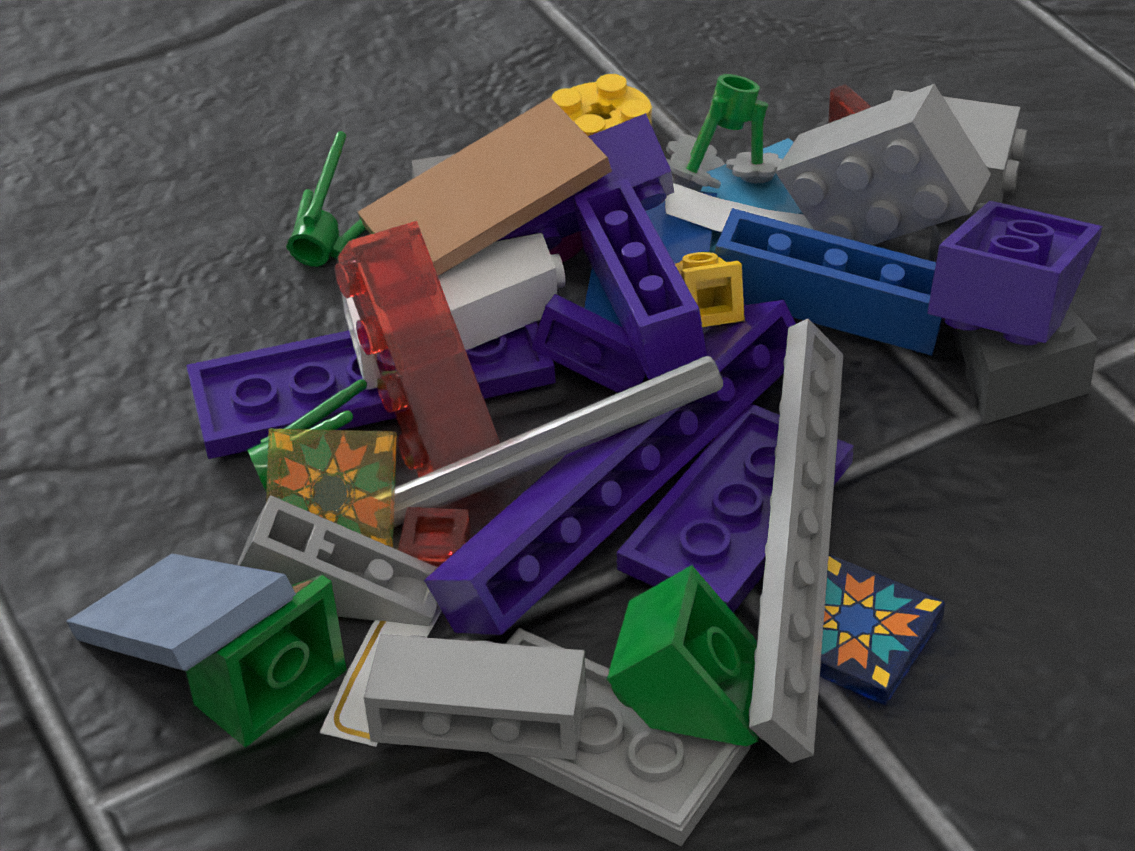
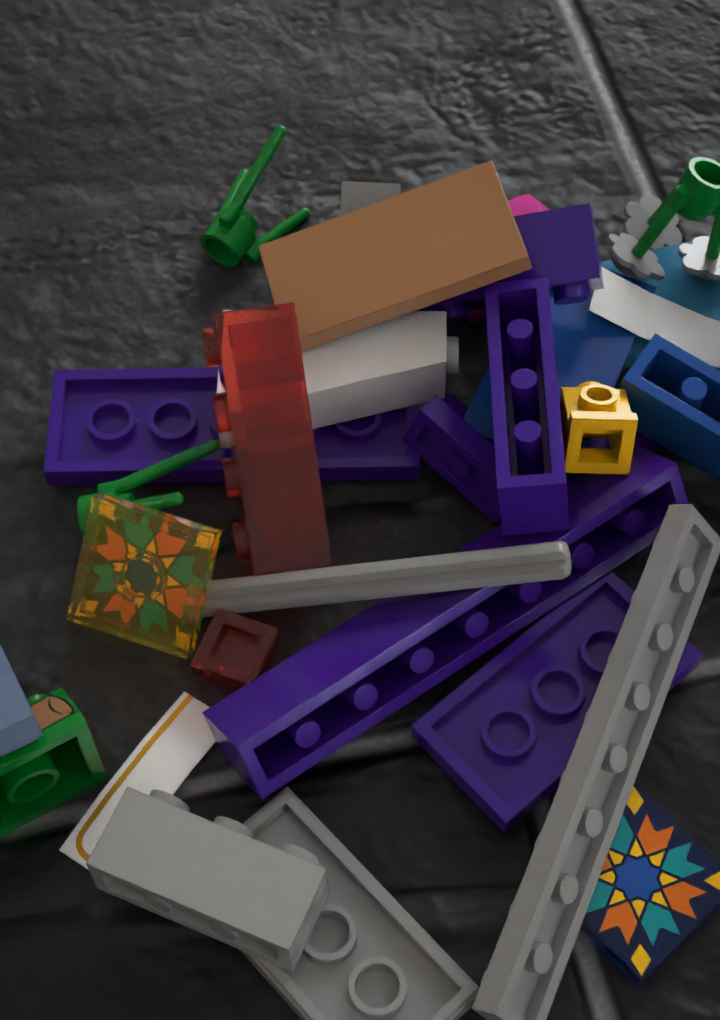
camera: 15 degrees right, 15 degrees up
light grey slope [237,495,438,626] -> none
yellow plate [551,74,652,136] -> none
green slope [607,565,759,747] -> none

